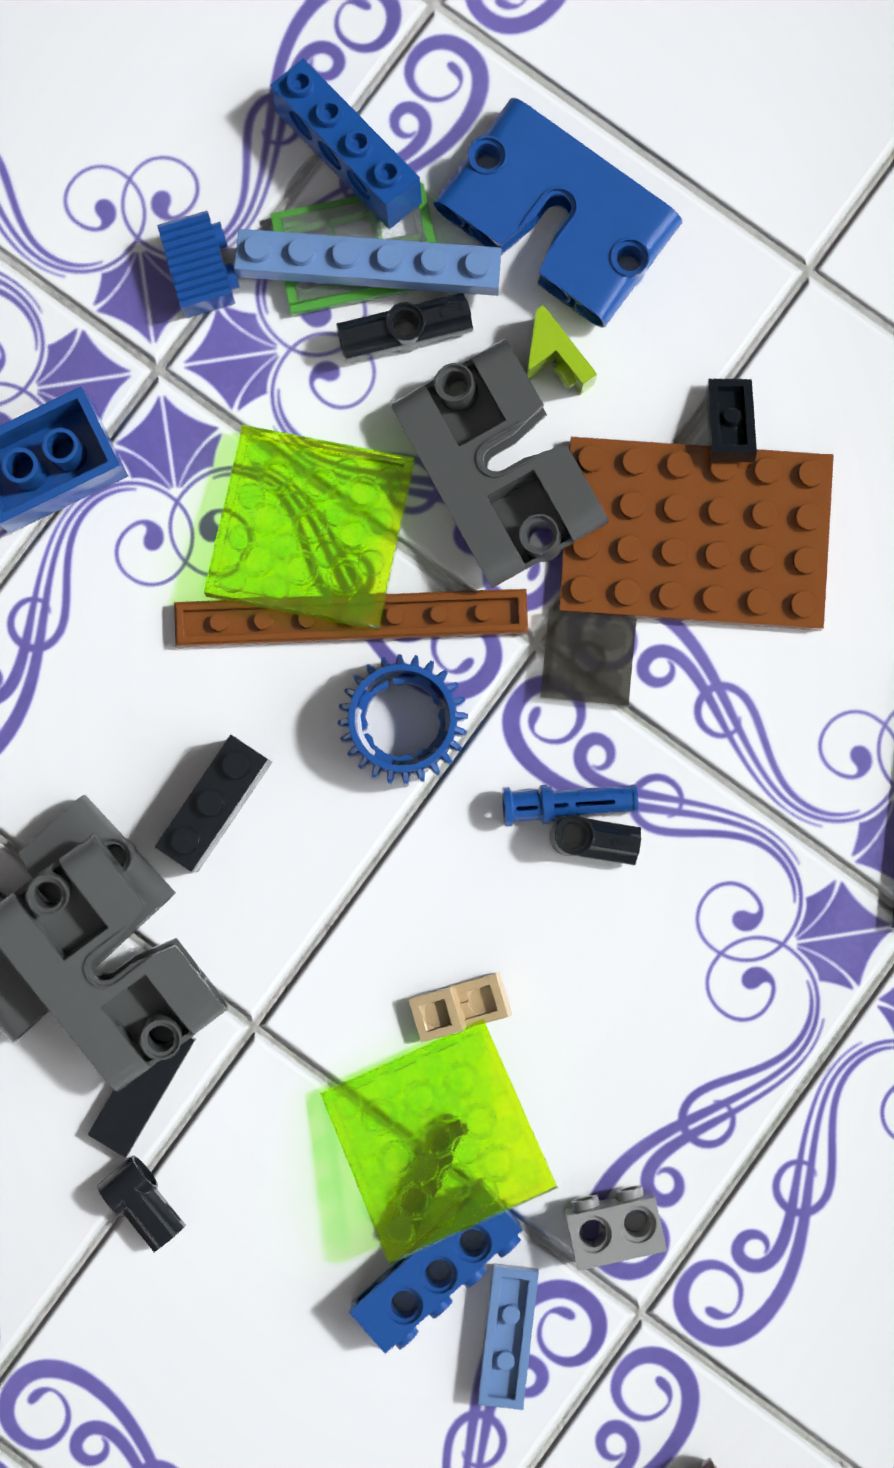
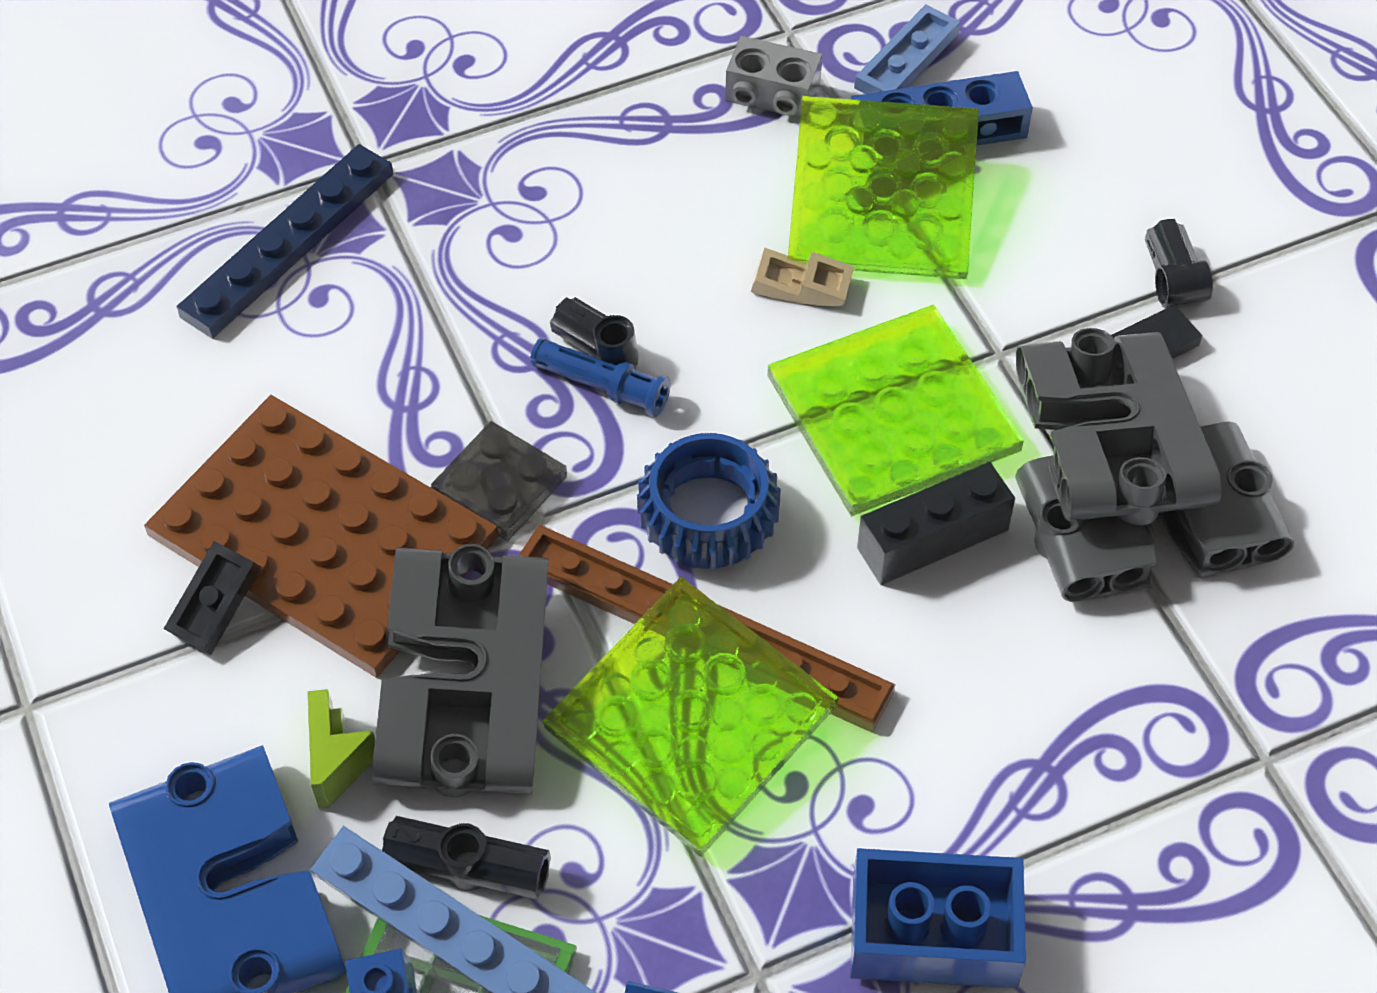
camera: 150 degrees left, 30 degrees down
none -> clear neon green plate [767,304,1024,517]

